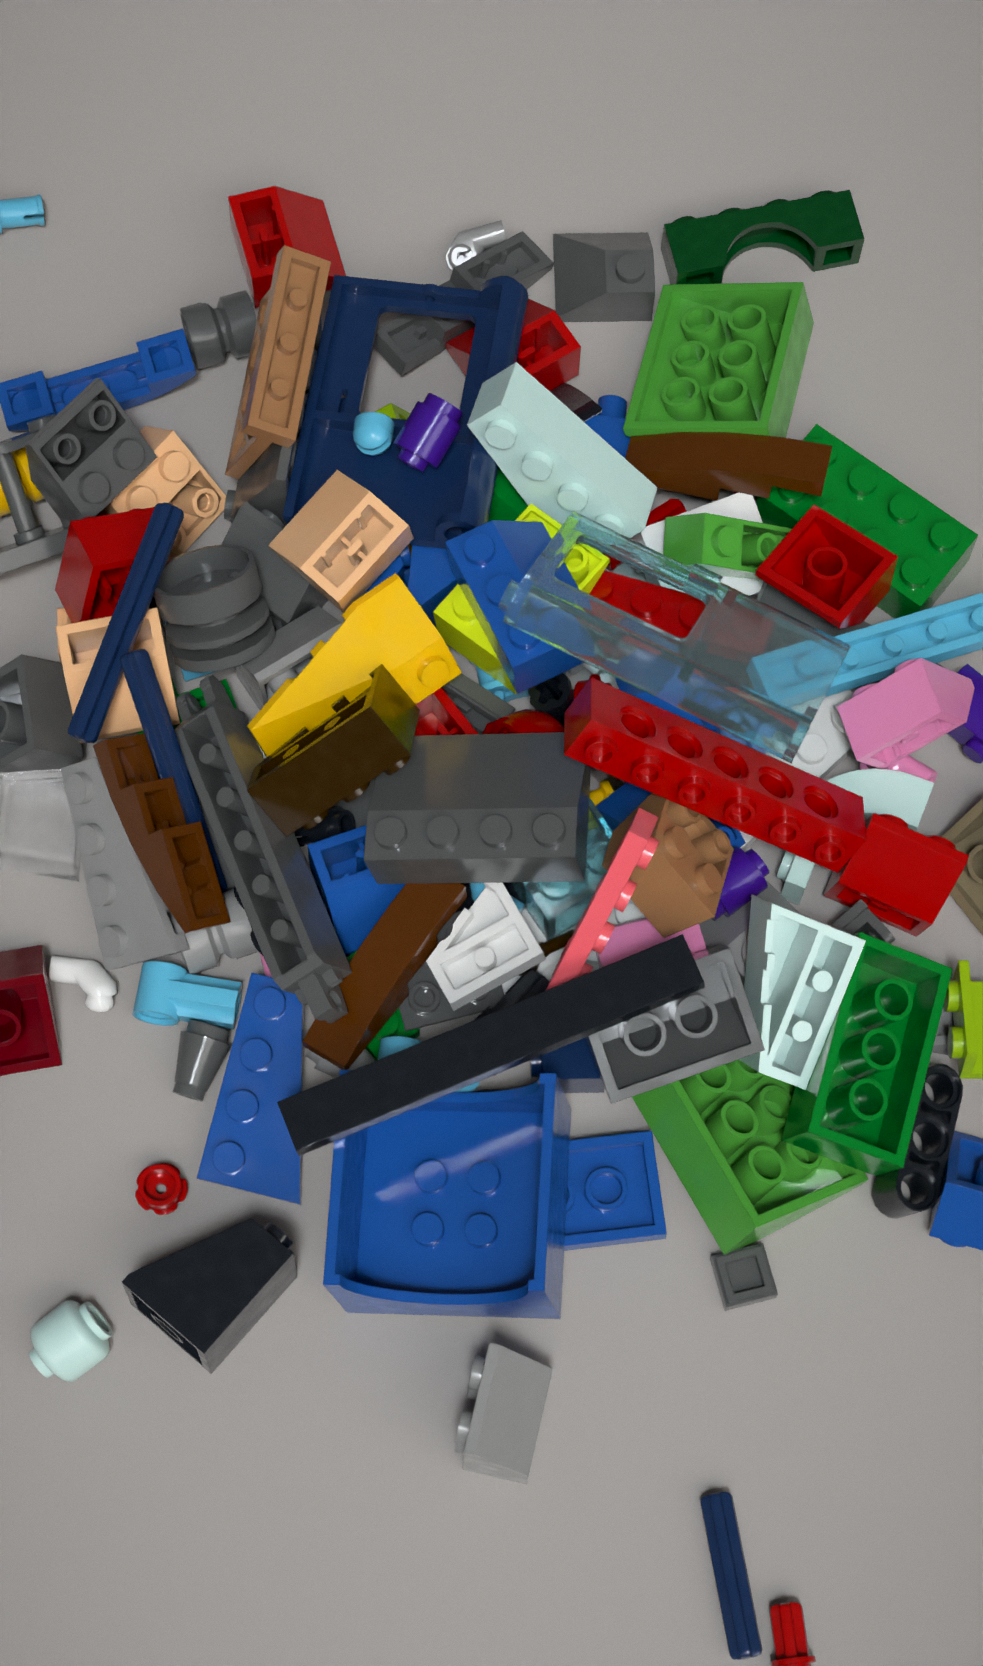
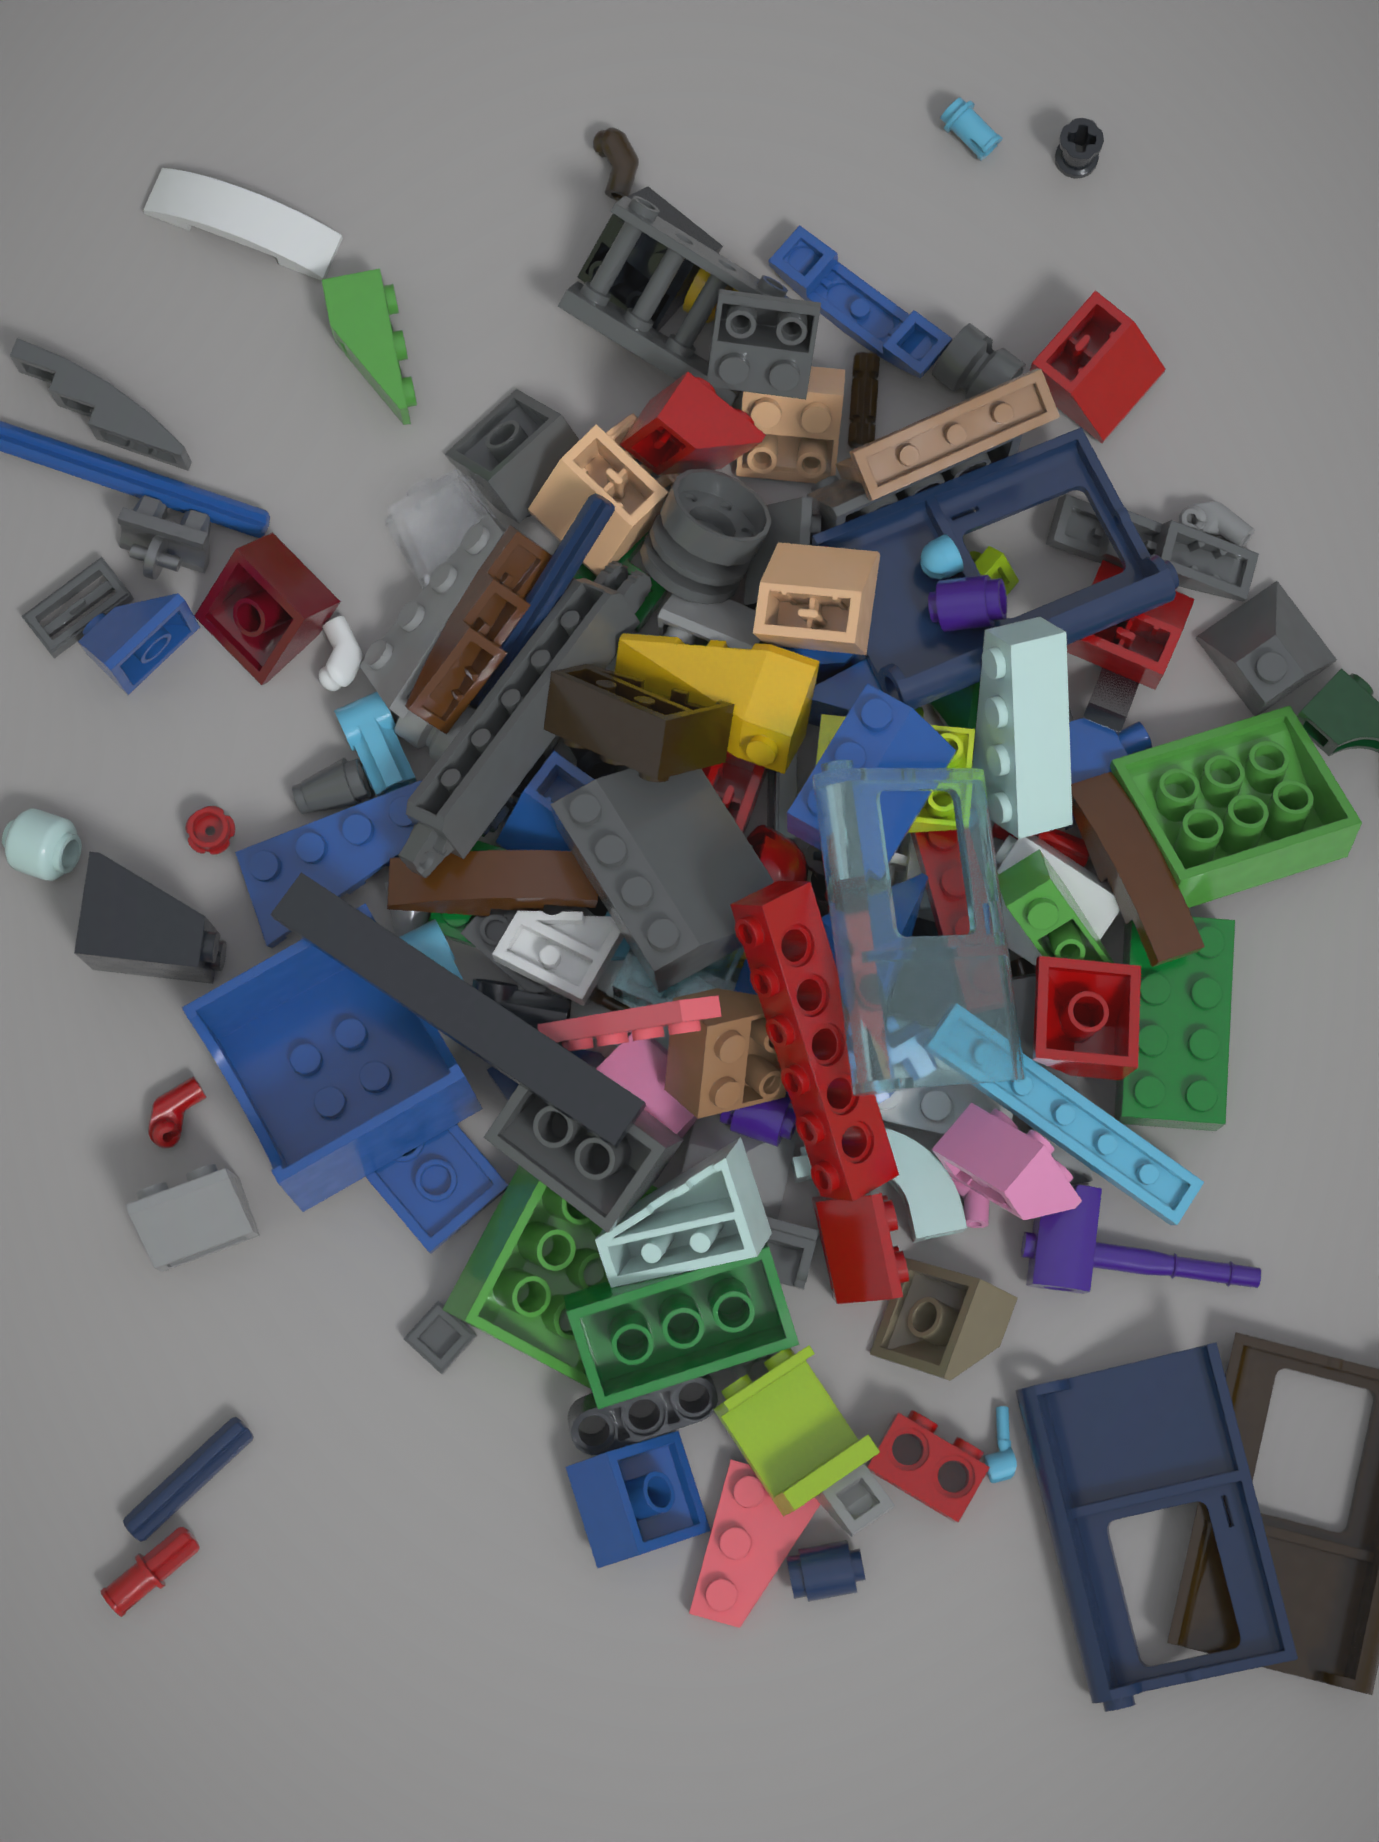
camera: 60 degrees right, 10 degrees up
dark blue axle [68,502,184,743] -> none
none -> red arm [148,1076,207,1148]
none -> dark brown axle [848,352,880,449]
none -> black bush [1055,118,1104,179]

